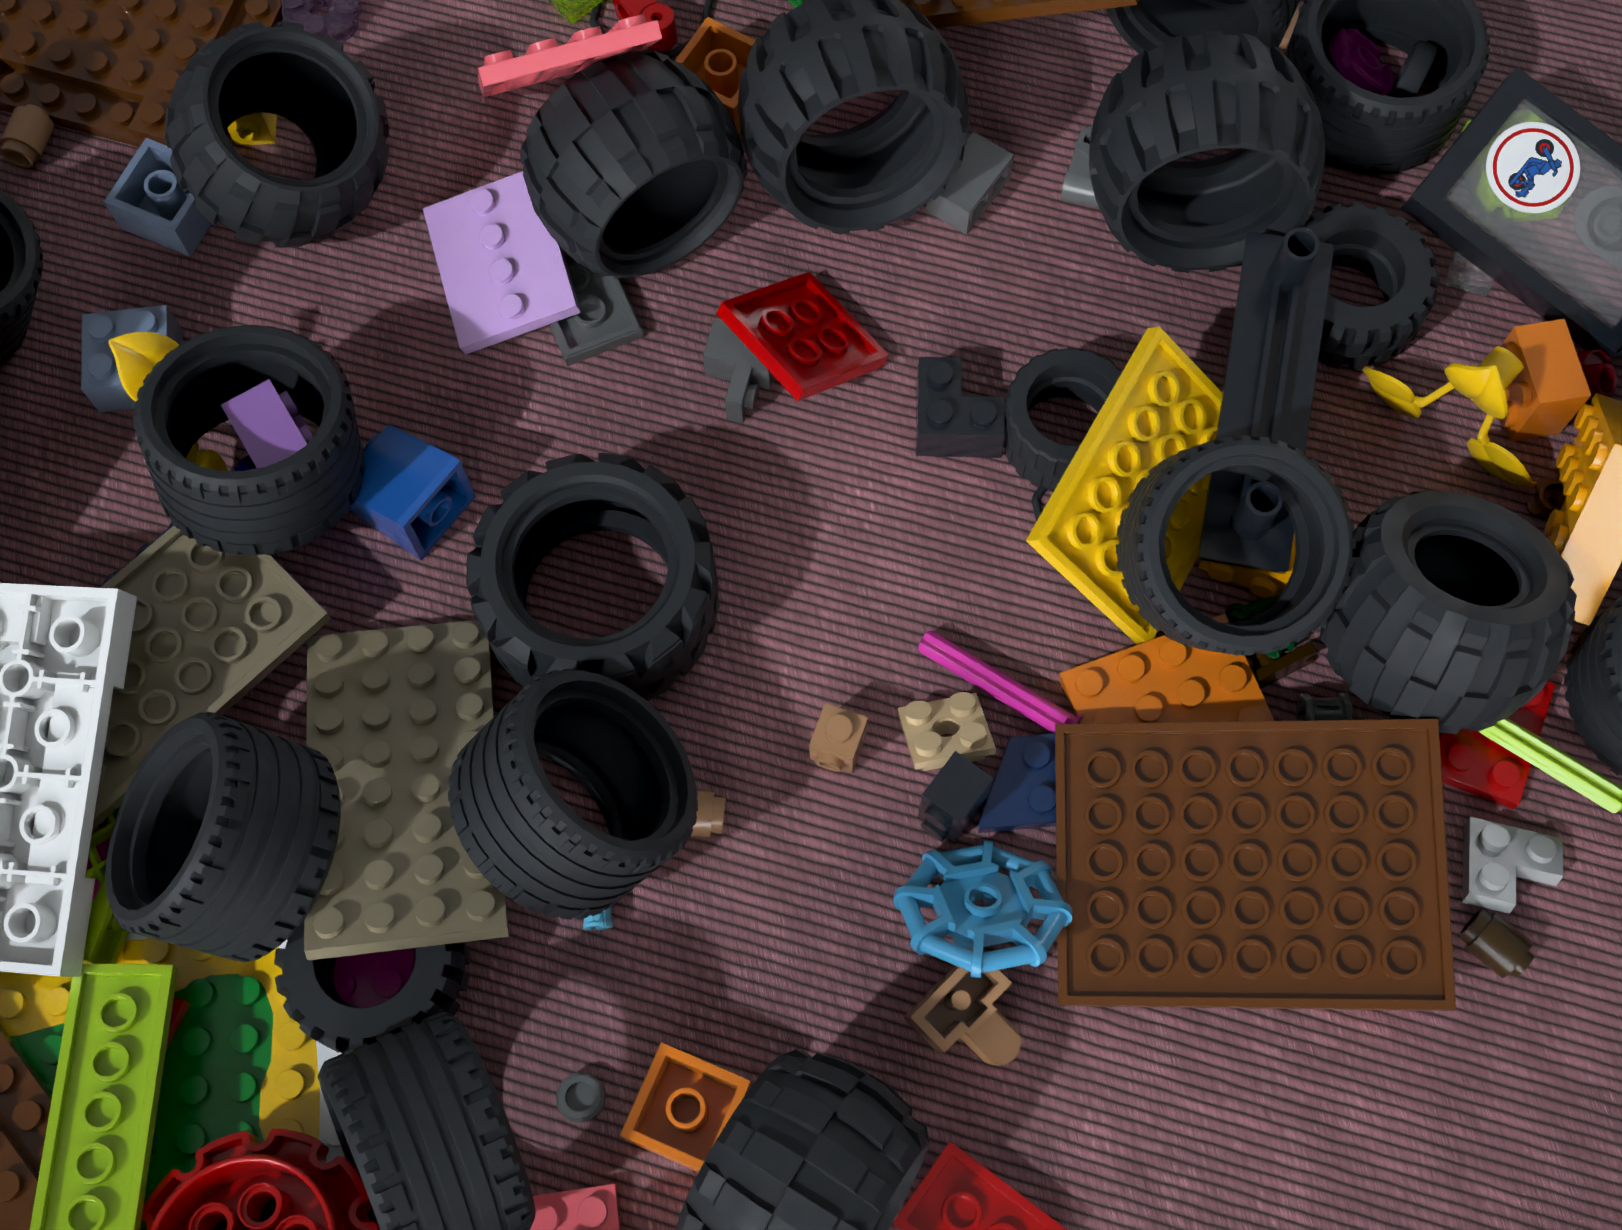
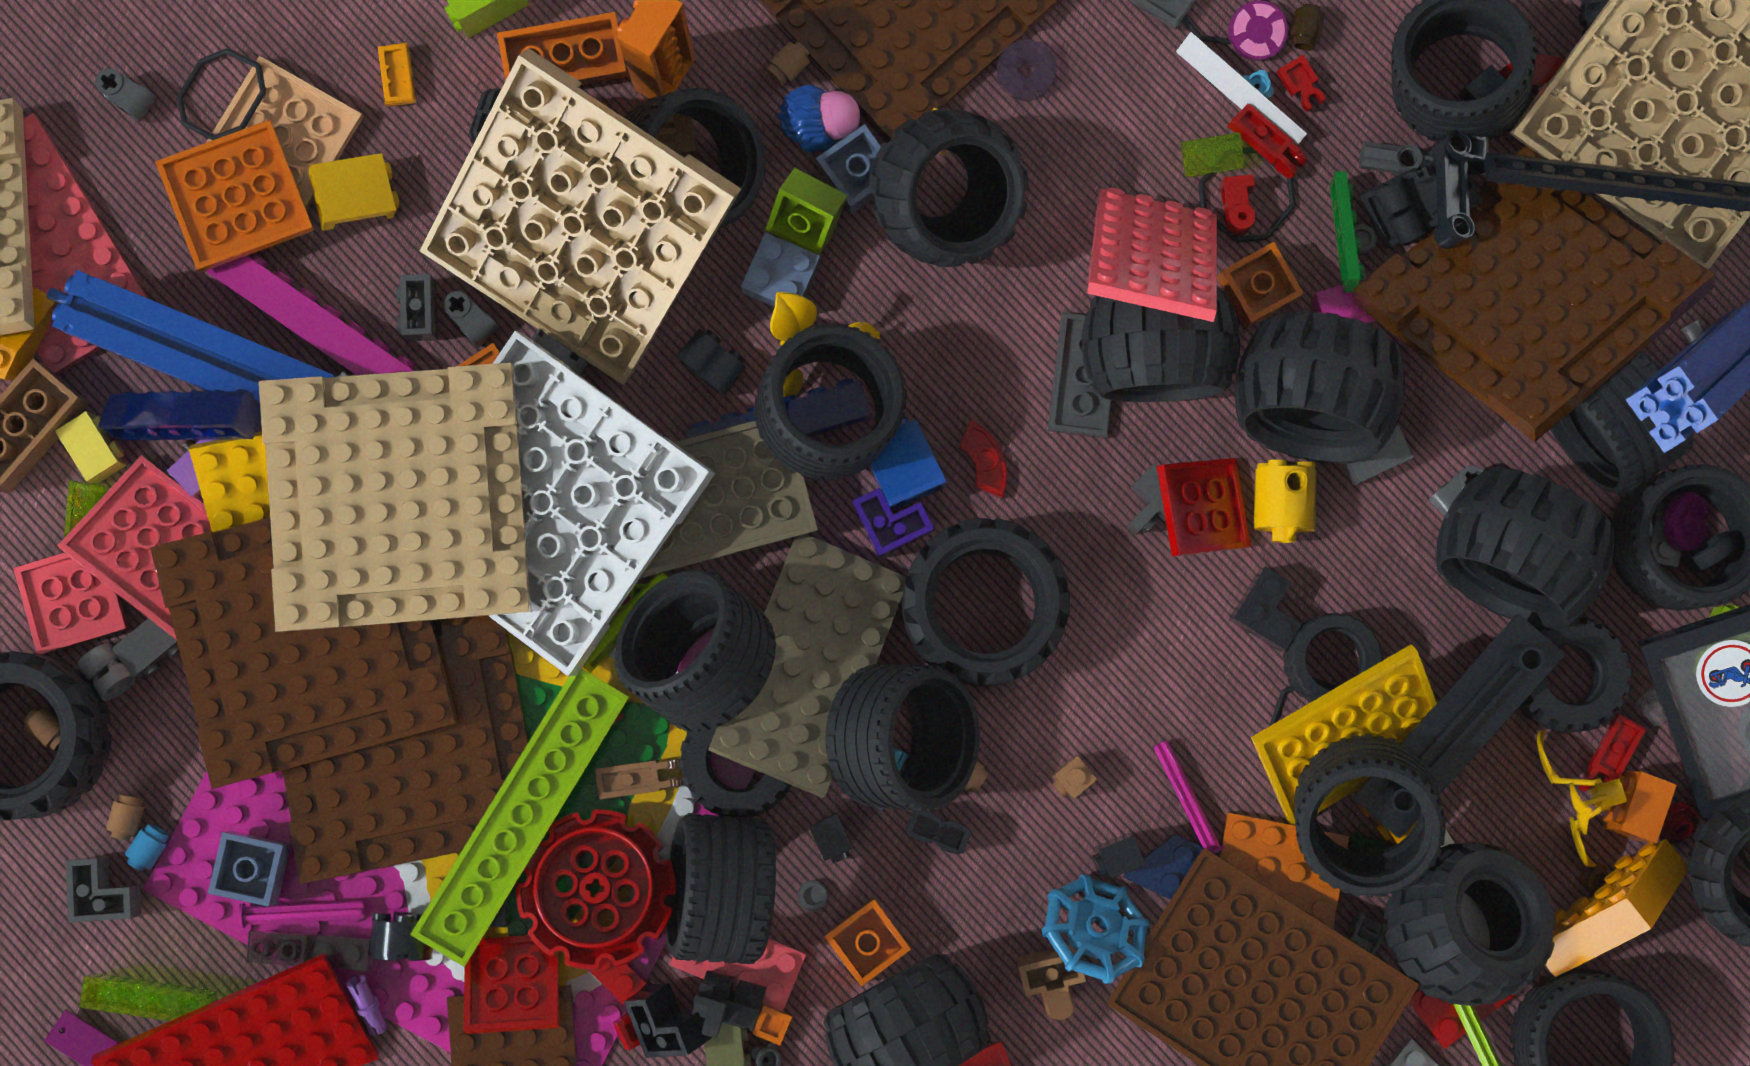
camera: 25 degrees right, 15 degrees up
medium lavender brick [221,380,313,468] -> none
lavender plate [423,171,581,355] -> none
tan piece [898,692,996,771] -> none
none -> medium nougat hinge [595,759,684,799]
none -> black brick [676,329,746,397]
none -> lime brick [765,167,848,255]
none -> blue hair [777,85,860,153]
none -> black brick [809,813,853,864]
none -> dark purple brick [852,488,934,558]
none -> black brick [905,810,971,854]
none -> red tile [958,420,1007,499]
none -> yellow cylinder [1254,460,1317,543]
none -> red hinge [1578,713,1646,792]

